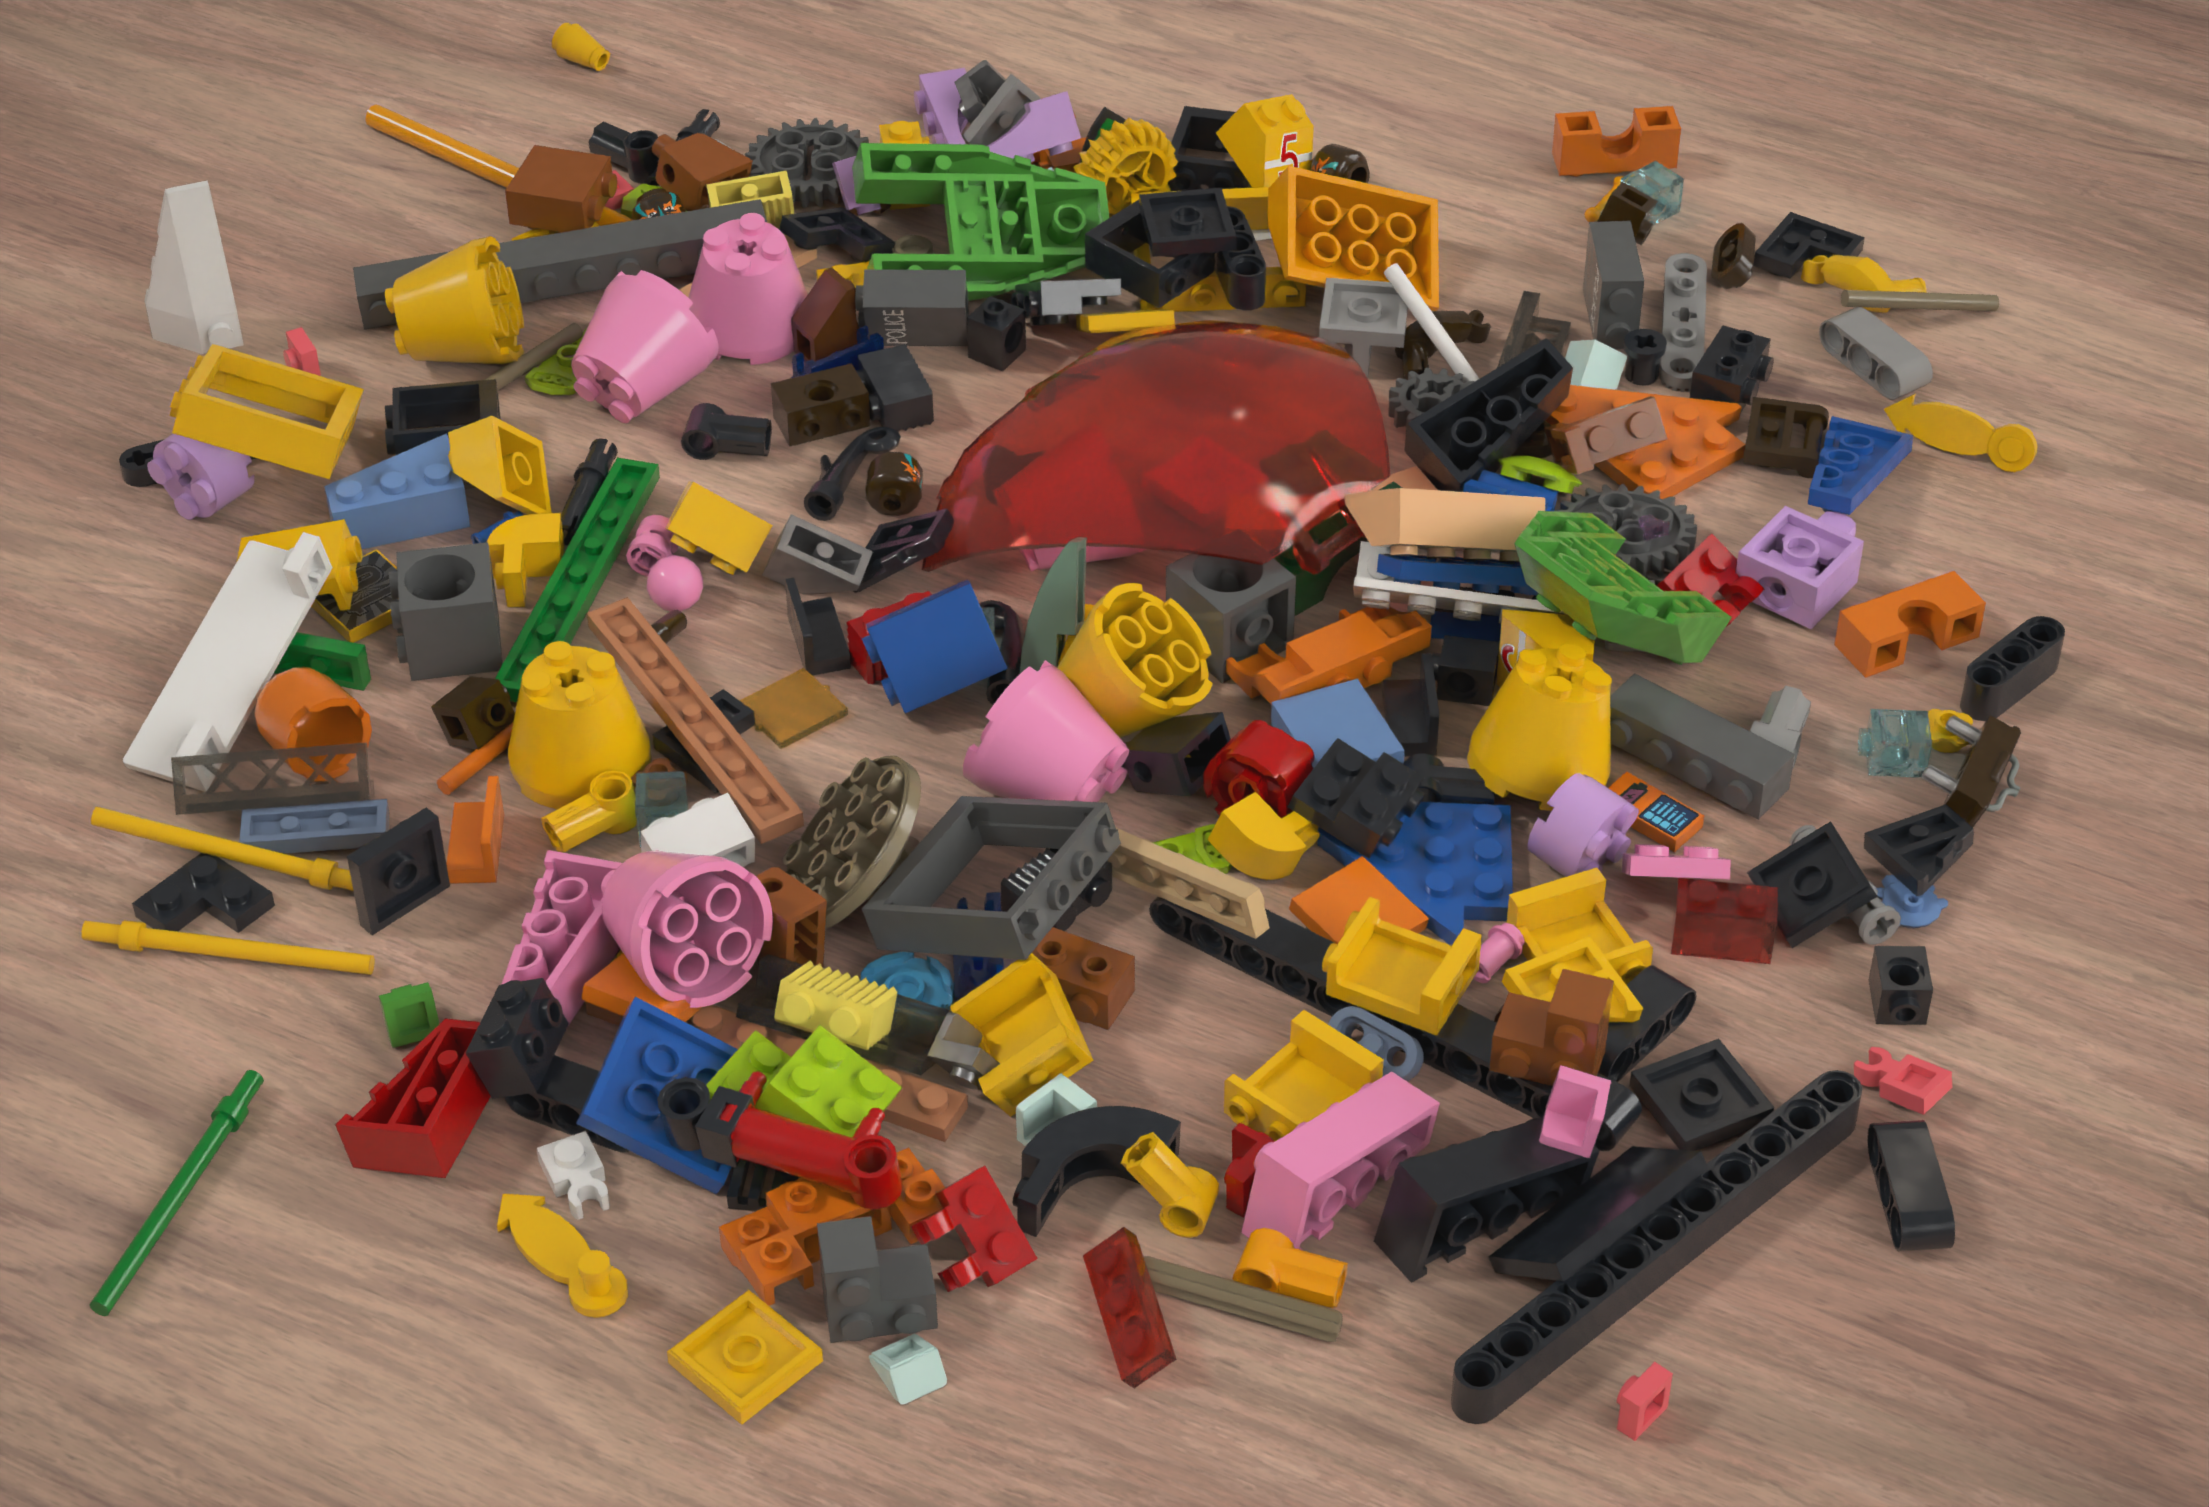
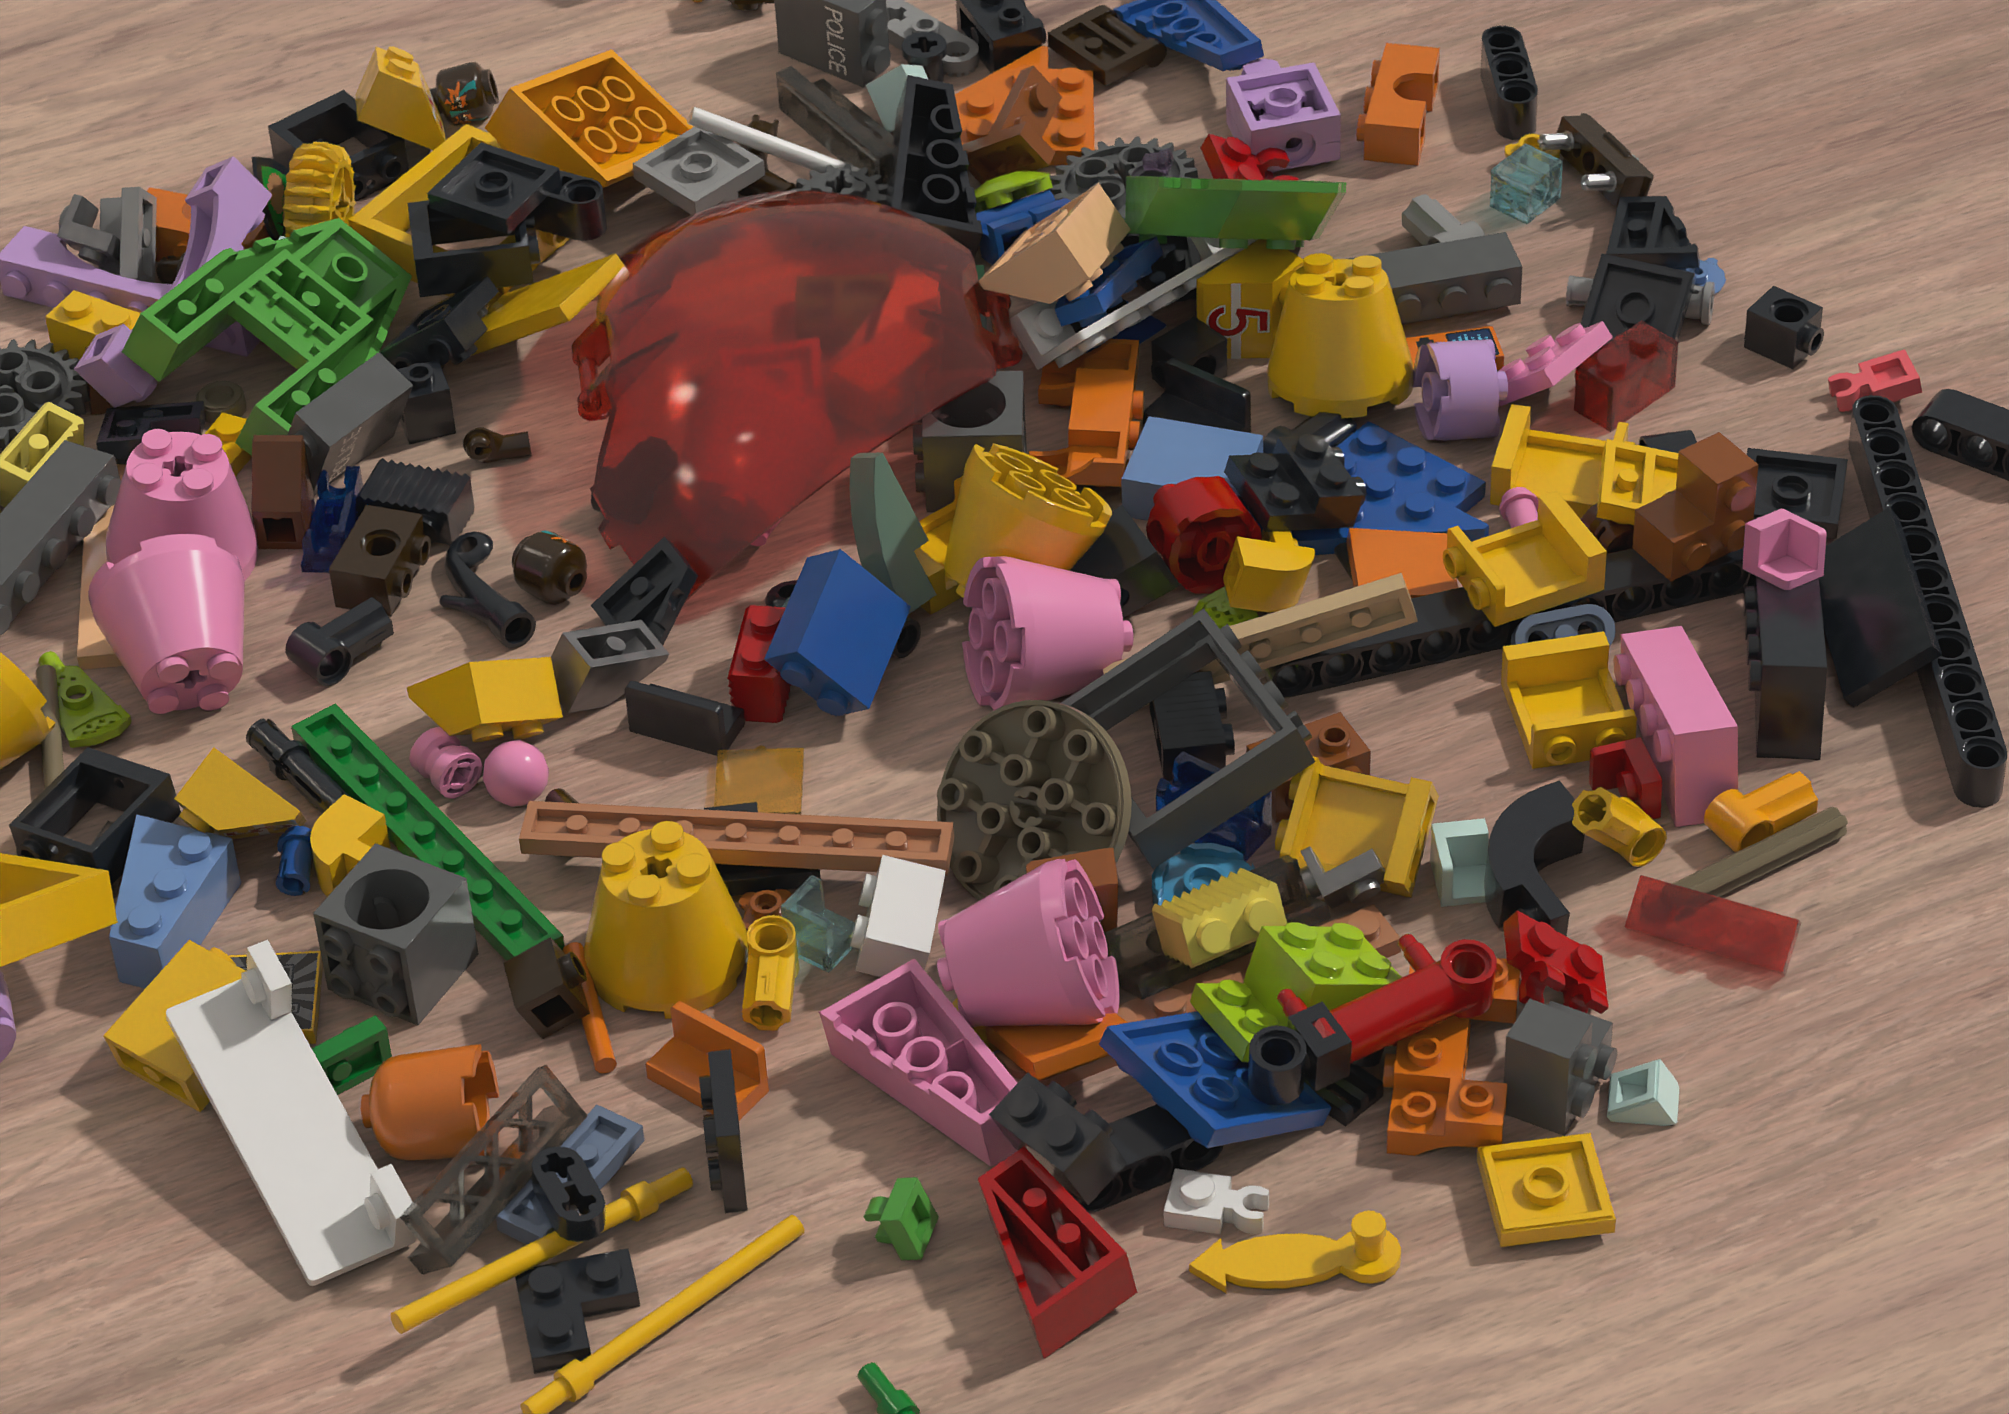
camera: 50 degrees left, 0 degrees up
none -> dark brown arm [463,427,532,463]
none -> black beam [532,1146,605,1242]

